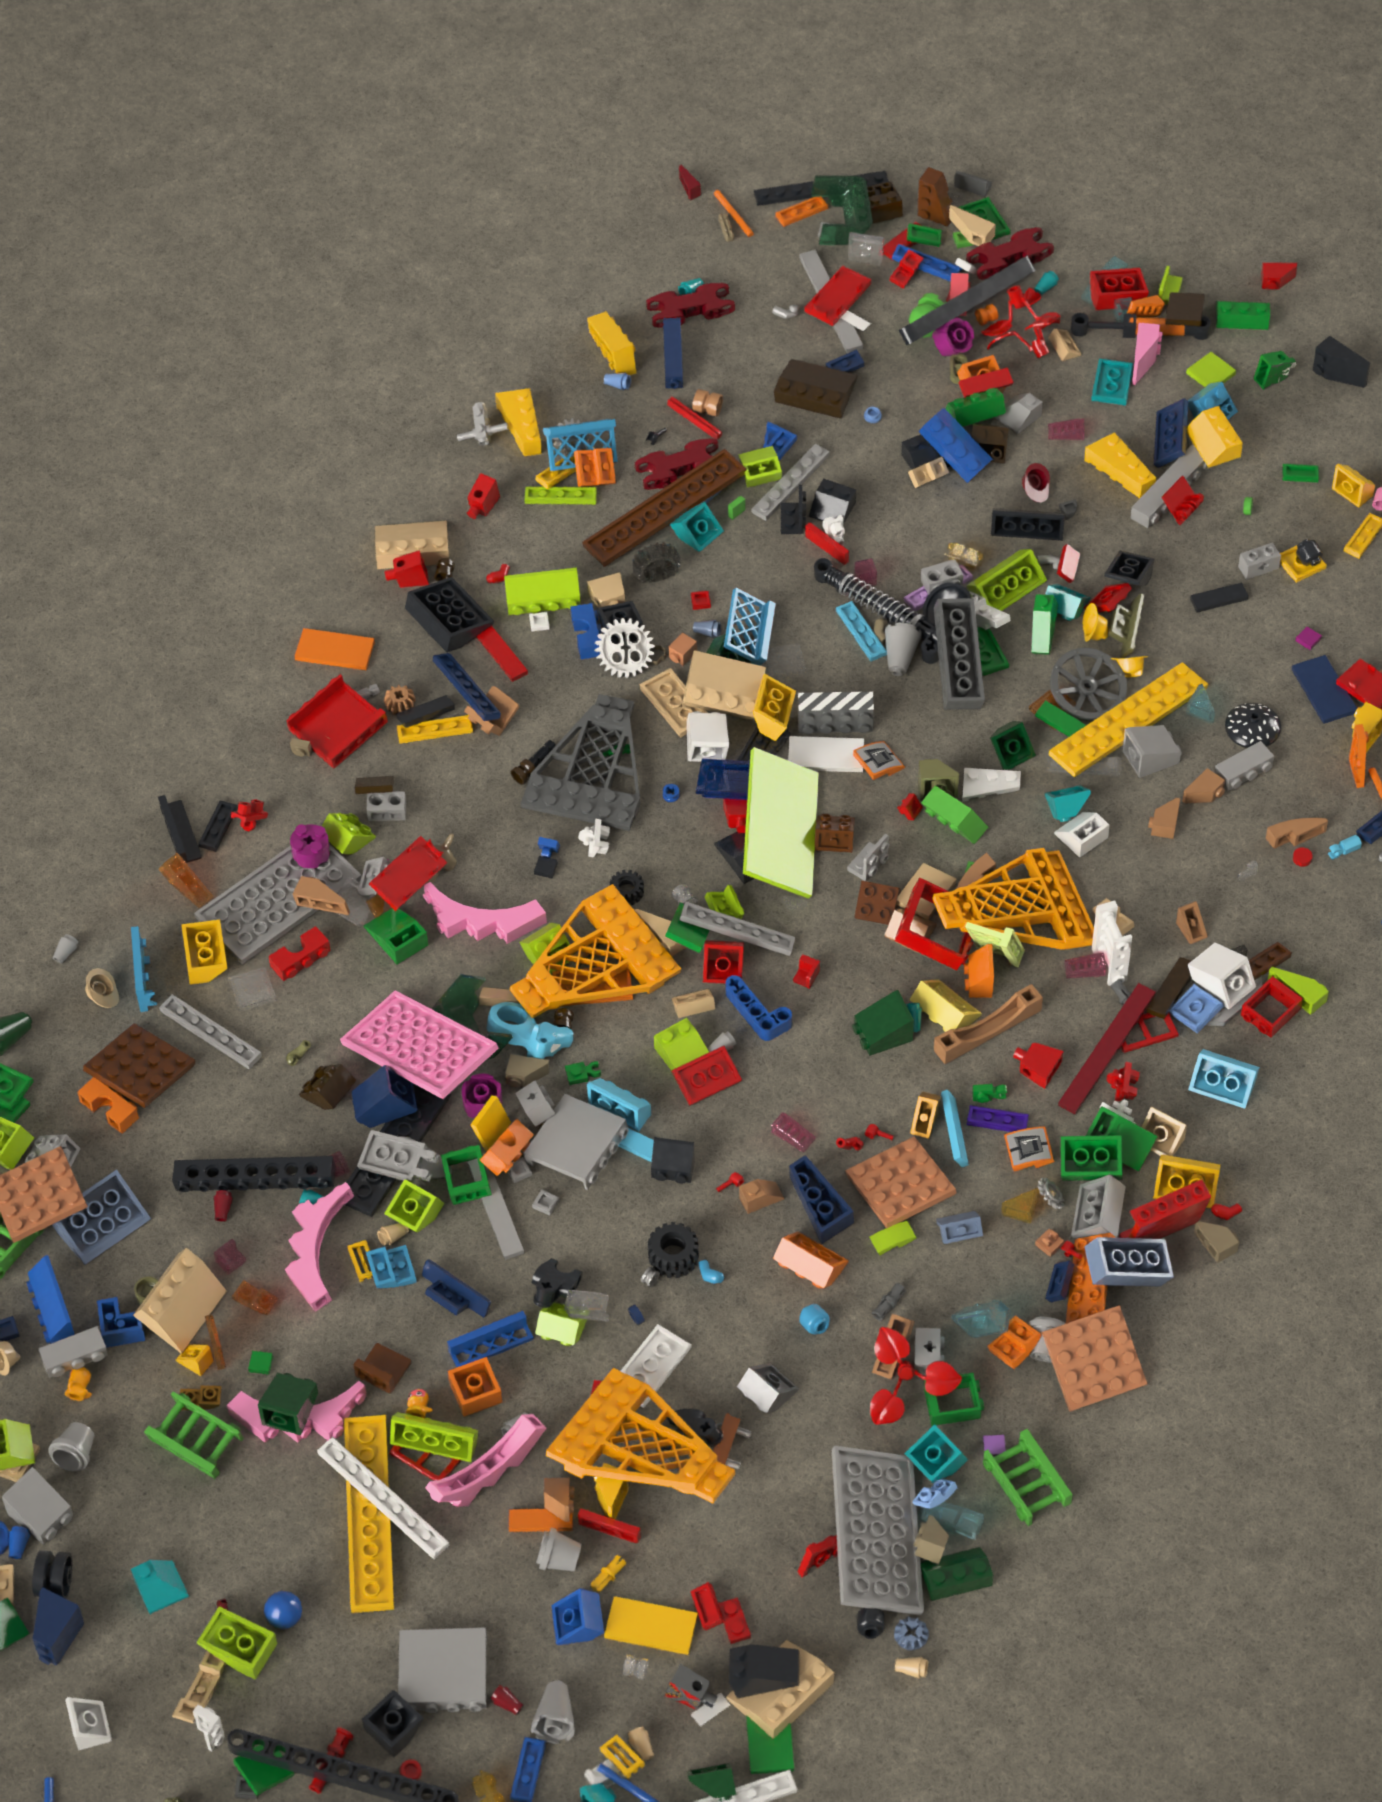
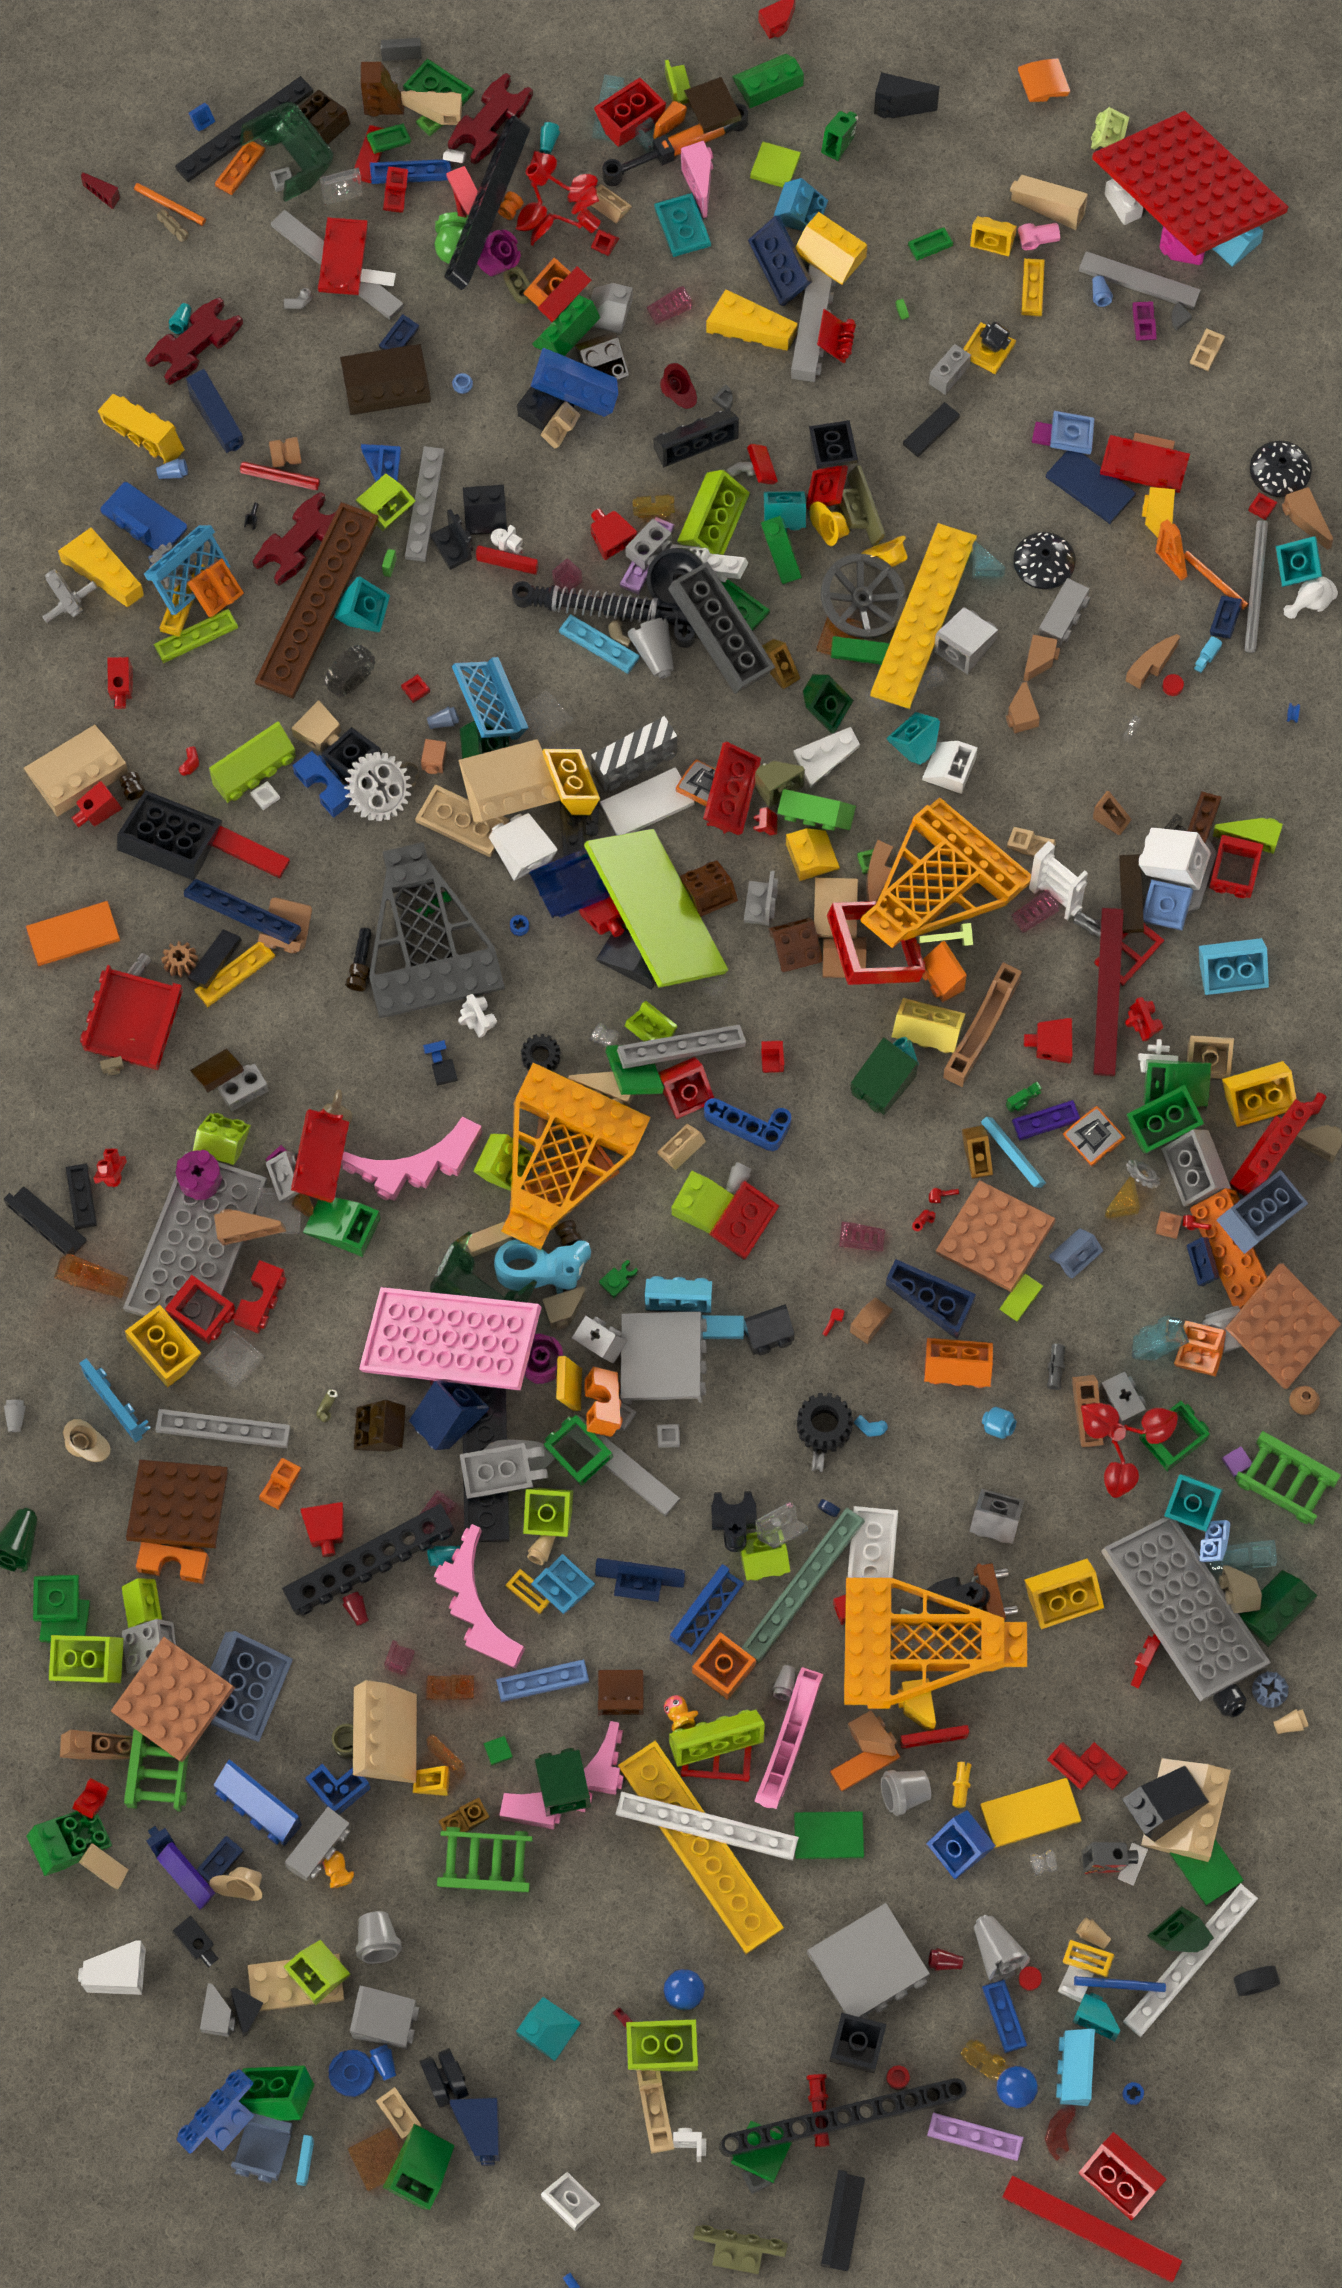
camera: 30 degrees left, 15 degrees up
none -> blue bracket [100,482,187,551]
none -> lime panel [122,1578,162,1628]
none -> red window [165,1275,236,1345]
none -> blue tile [188,103,216,132]
none -> orange slope [259,1458,301,1510]
none -> red torso [300,1502,344,1557]
none -> medium blue tile [496,1659,589,1702]
none -> red slope [591,229,619,256]
none -> red torso [591,509,637,560]
none -> red piece [703,742,762,835]
none -> sand green tile [742,1507,865,1663]
none -> pearl gold slope [762,639,801,689]
none -> yellow slope [786,828,840,881]
none -> green tile [794,1811,864,1859]
none -> red tile [1018,1966,1042,1991]
none -> yellow slope [1024,1558,1104,1630]
none -> medium blue tile [1050,411,1094,454]
none -> medium nougat cone [1289,1386,1320,1415]

